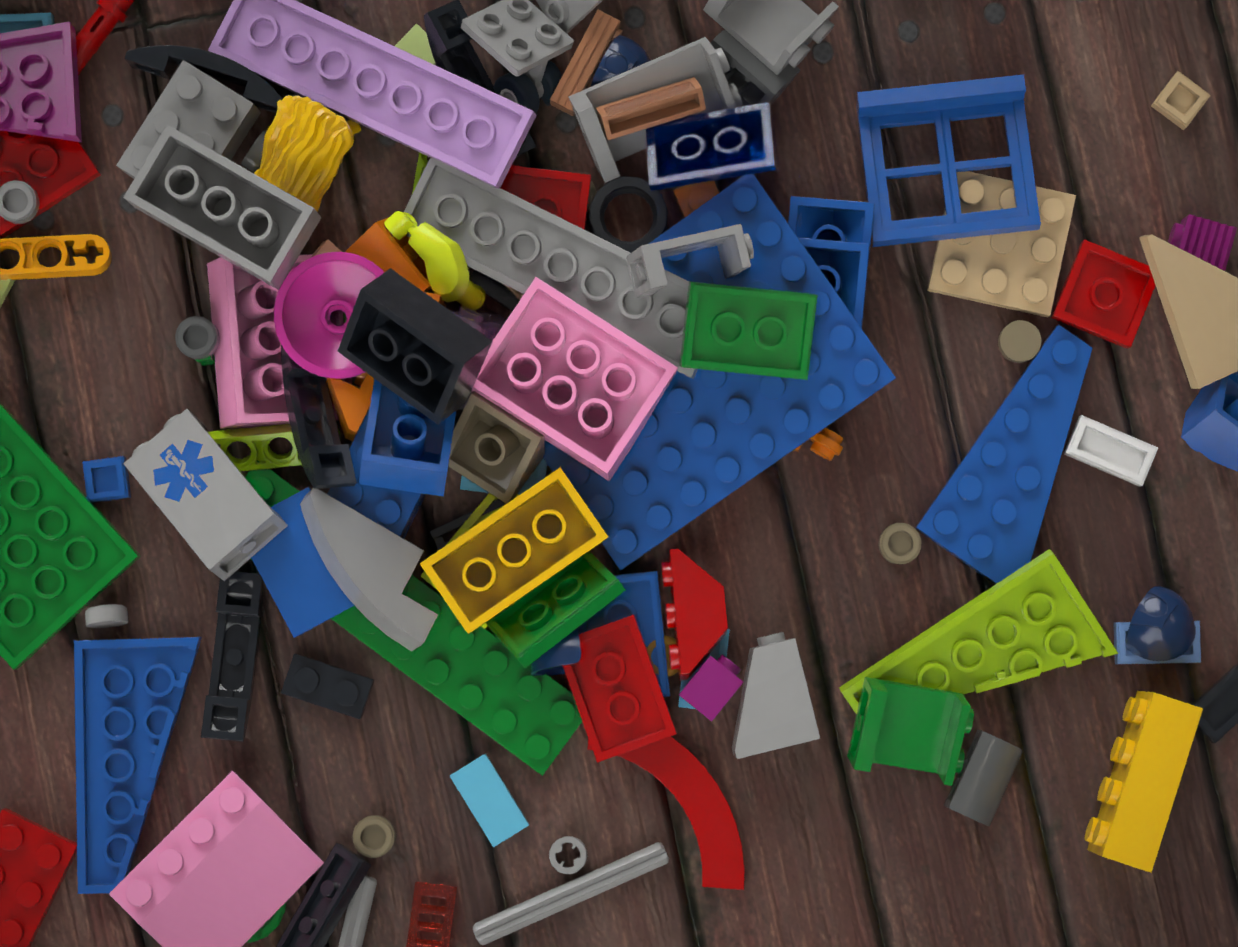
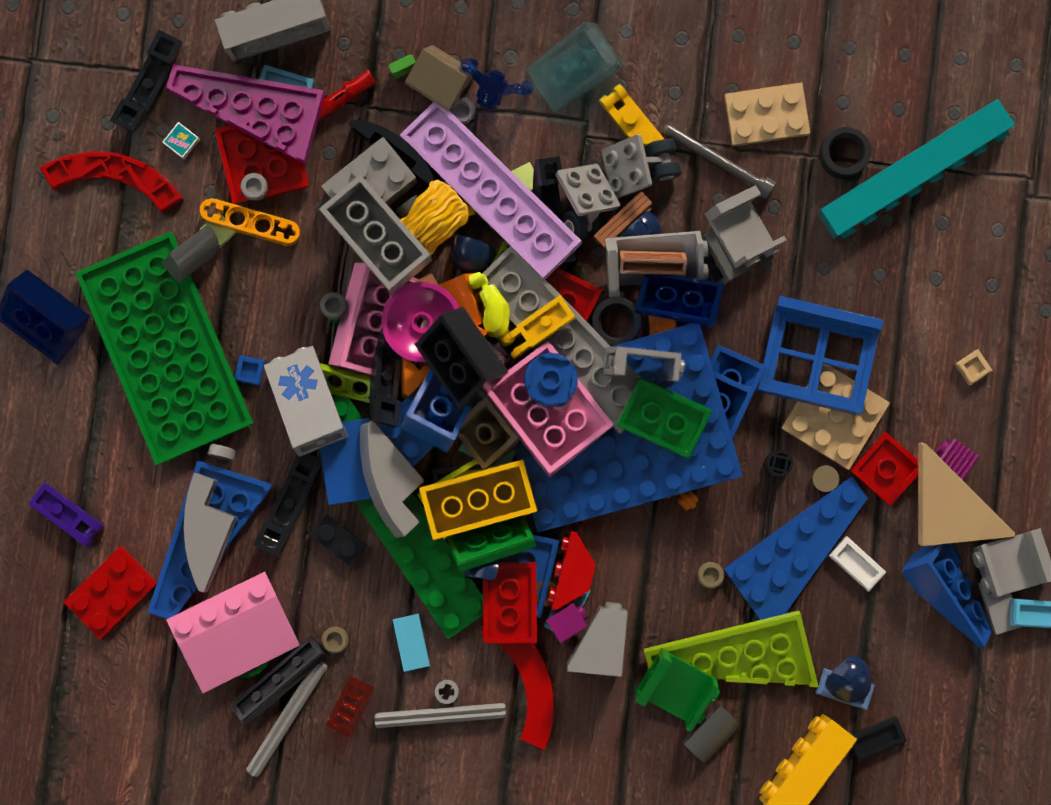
camera: 20 degrees right, 0 degrees up
none -> light grey slope [184,473,238,593]
none -> dark blue helmet [451,235,497,273]
none -> yellow hinge [501,295,576,358]
none -> blue tile [524,353,578,407]
none -> black wheel [764,450,793,477]

